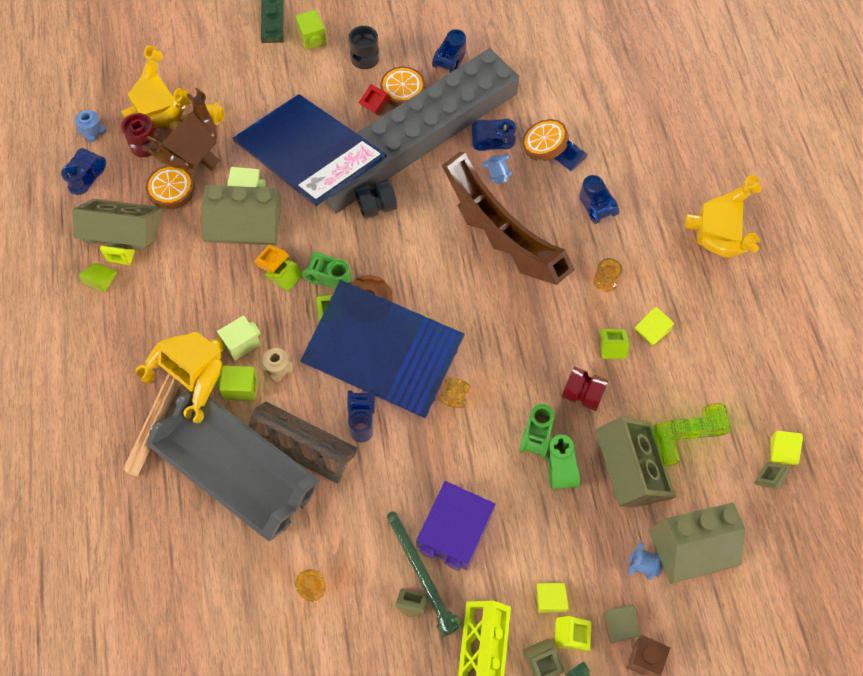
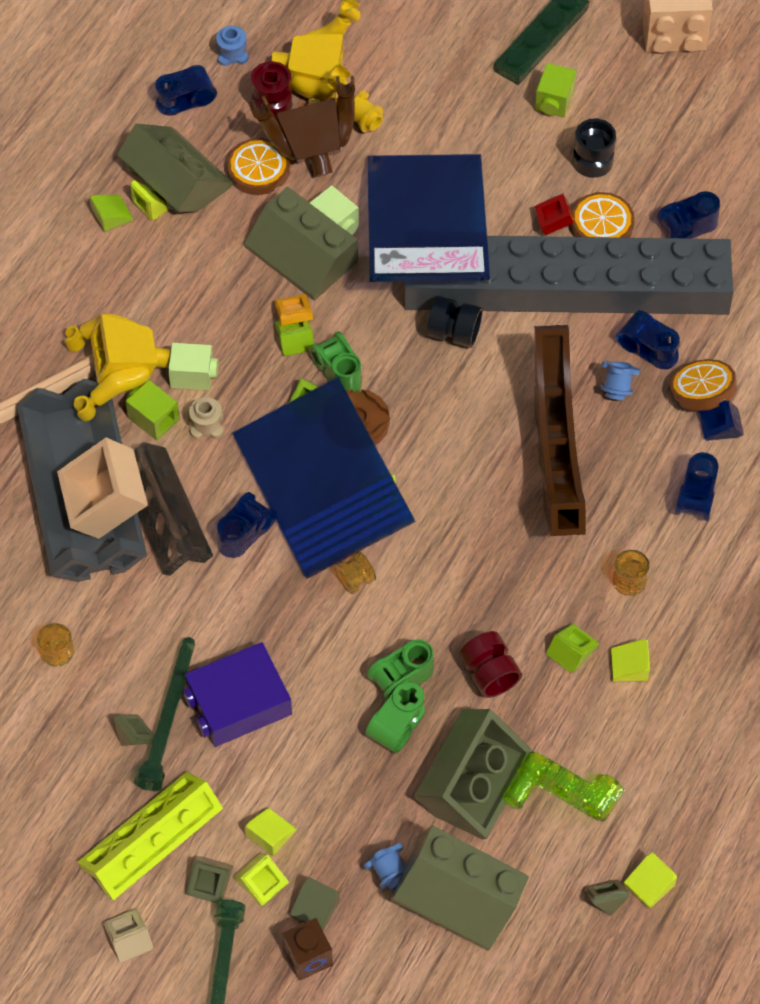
camera: 40 degrees right, 5 degrees down
none -> light nougat piece [57,438,148,539]

